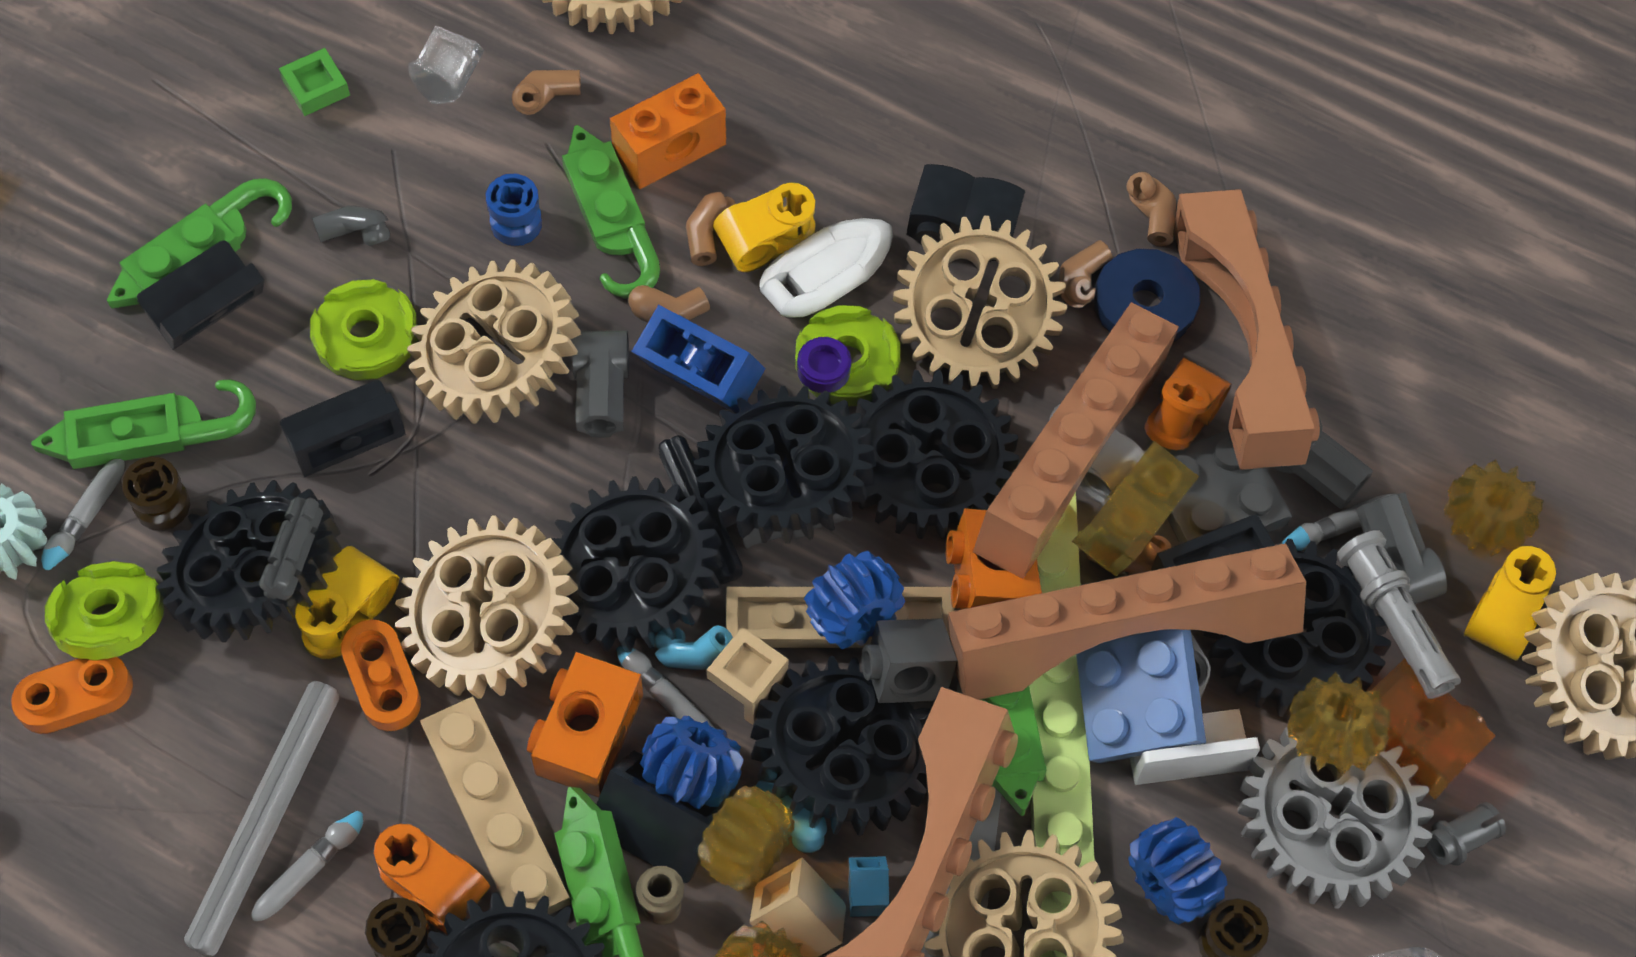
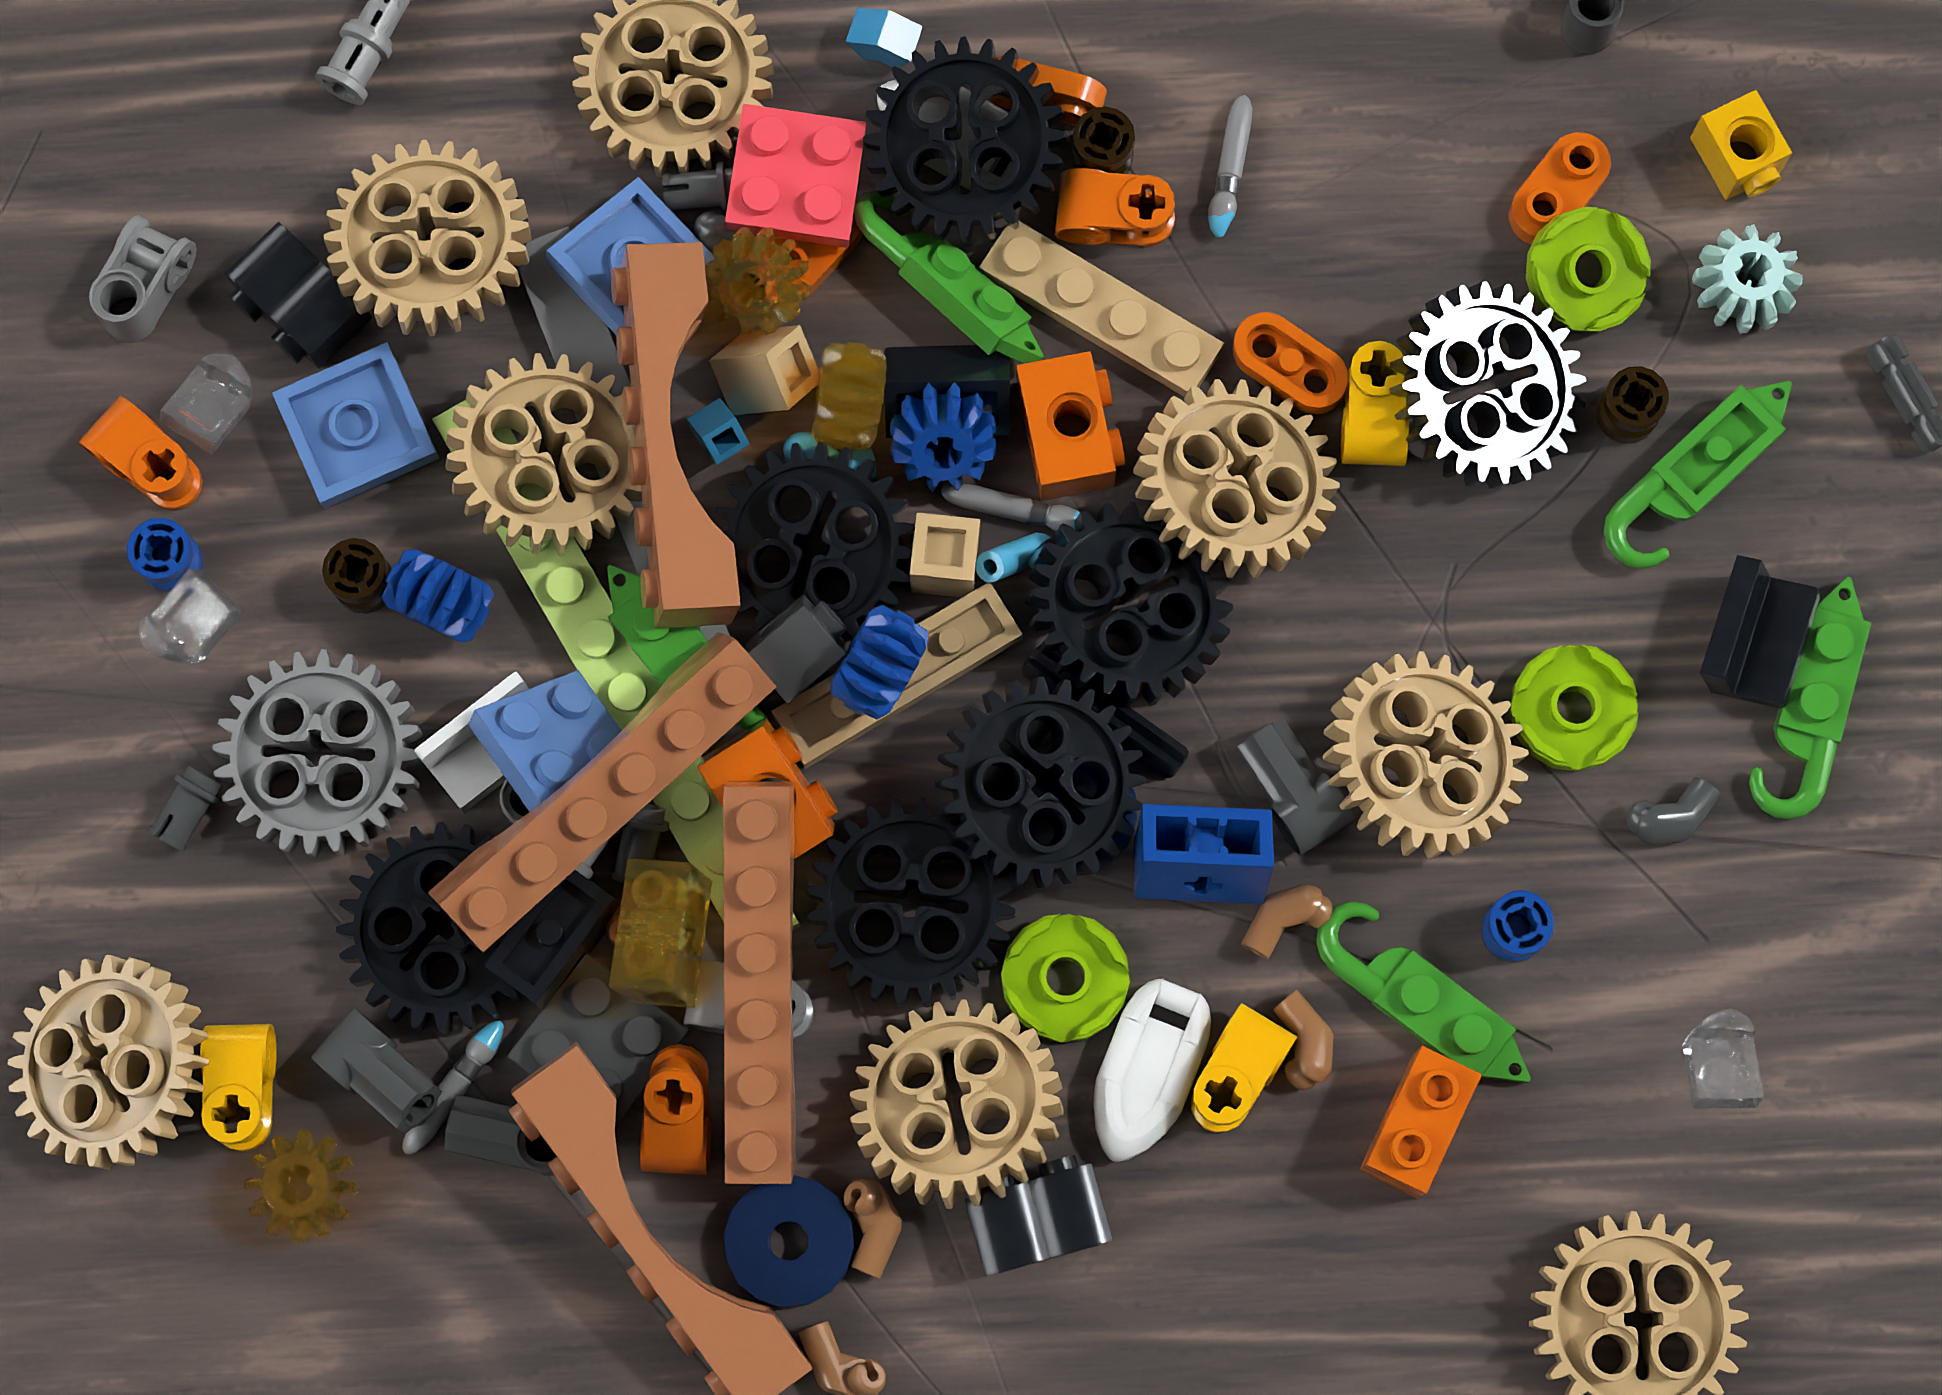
camera: 155 degrees right, 15 degrees up
light grey piece [41,459,125,570] -> none
light grey axle [184,681,339,956] -> none
dark grey axle [259,497,323,600] -> none
bright green plate [279,48,350,116] -> none
black panel [280,380,406,478] -> none
medium nougat arm [512,70,581,115] -> none
dark tan pin [636,866,684,925] -> none
dark purple tile [797,337,851,393] -> none
clear yellow gear [1287,672,1391,776] -> none
light grey pin [1337,530,1461,699] -> none
clear orange brick [1349,658,1496,800] -> none

